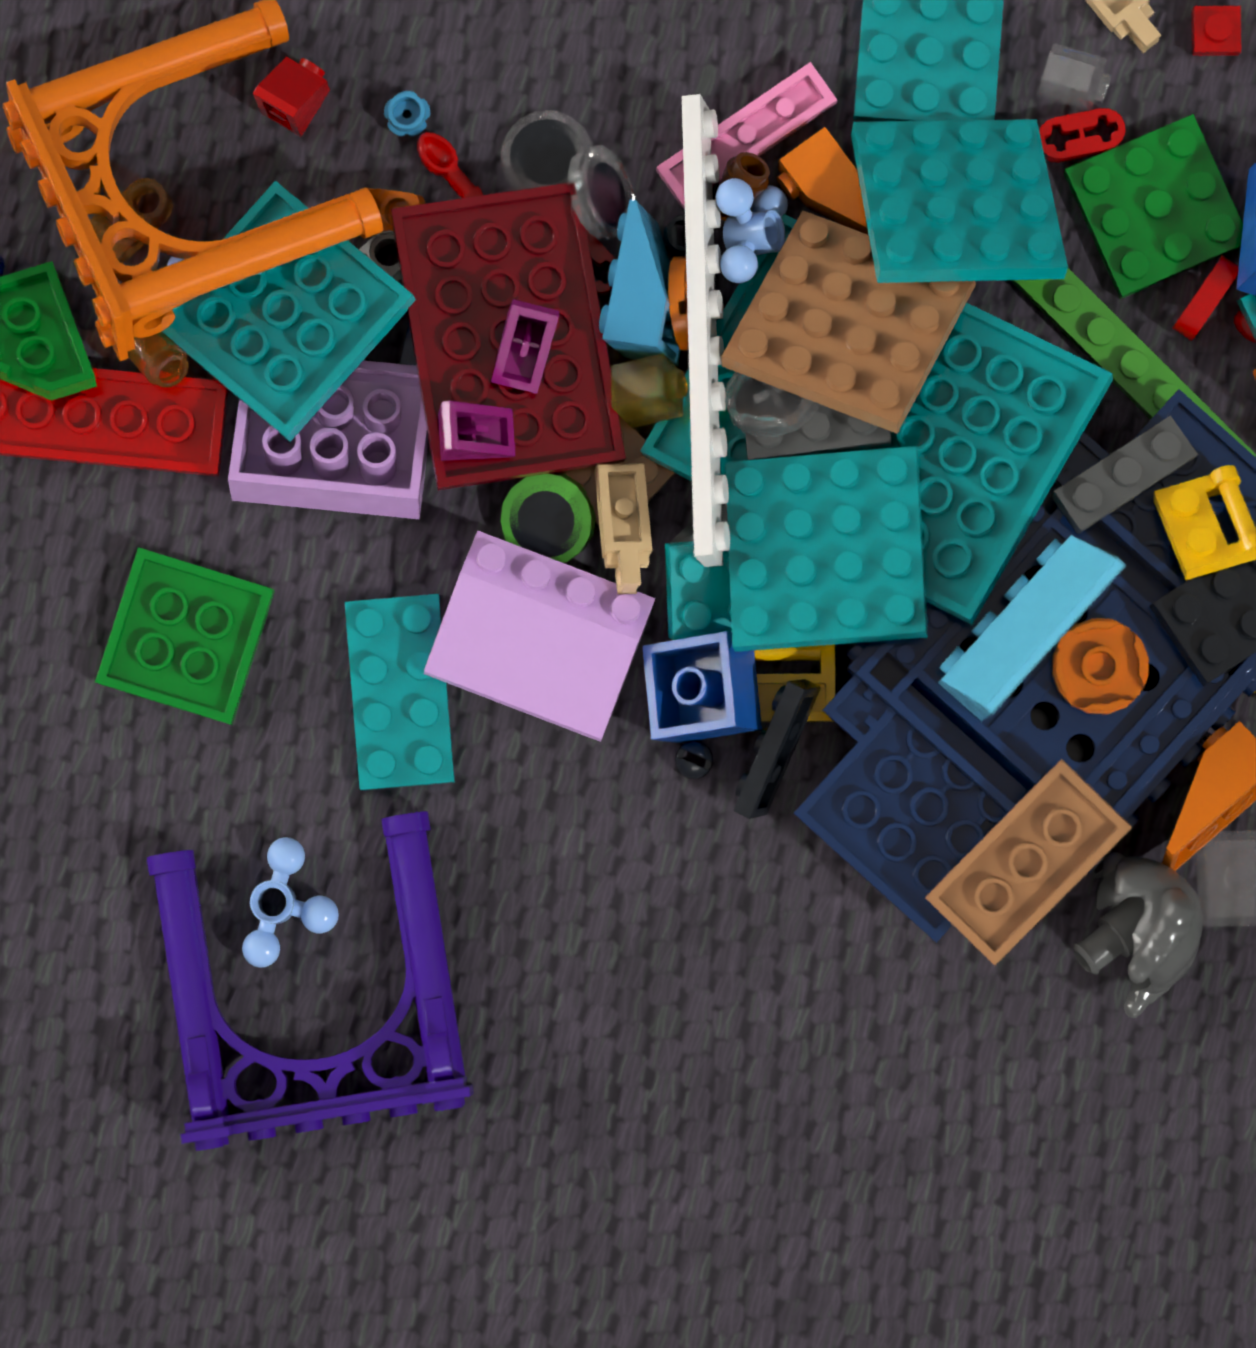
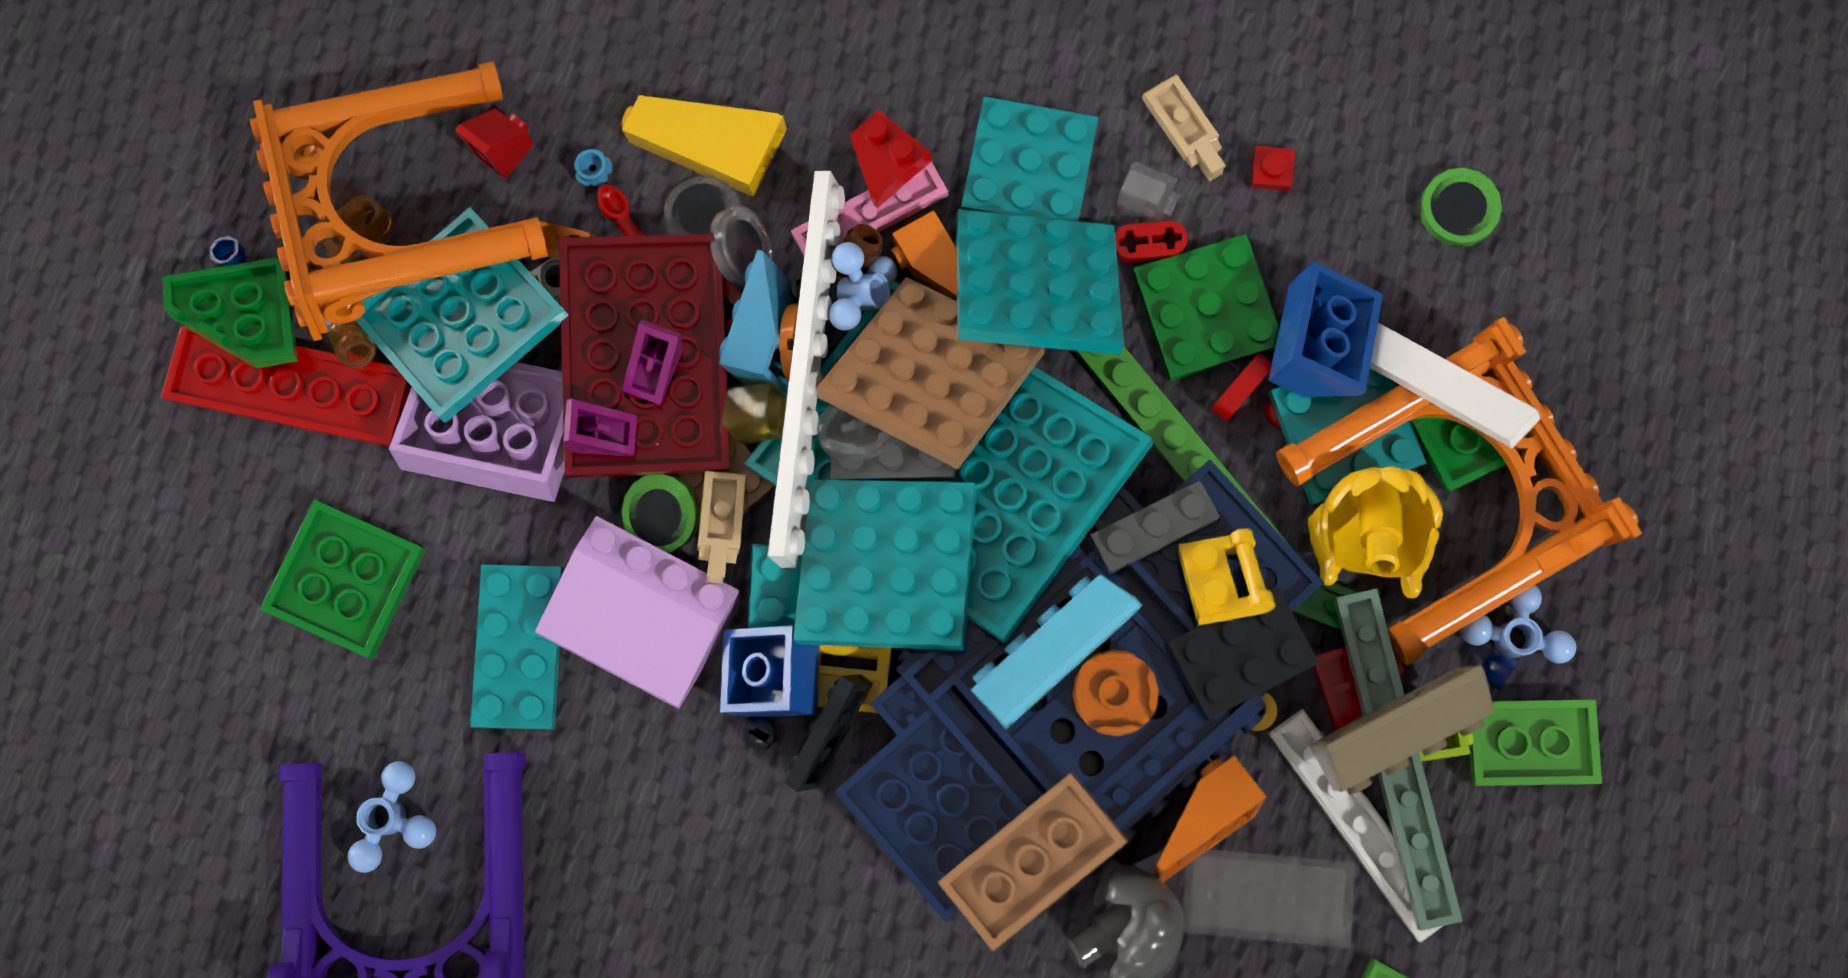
camera: 15 degrees right, 5 degrees down
none -> yellow slope [622,95,787,197]
none -> red wing [850,110,933,208]

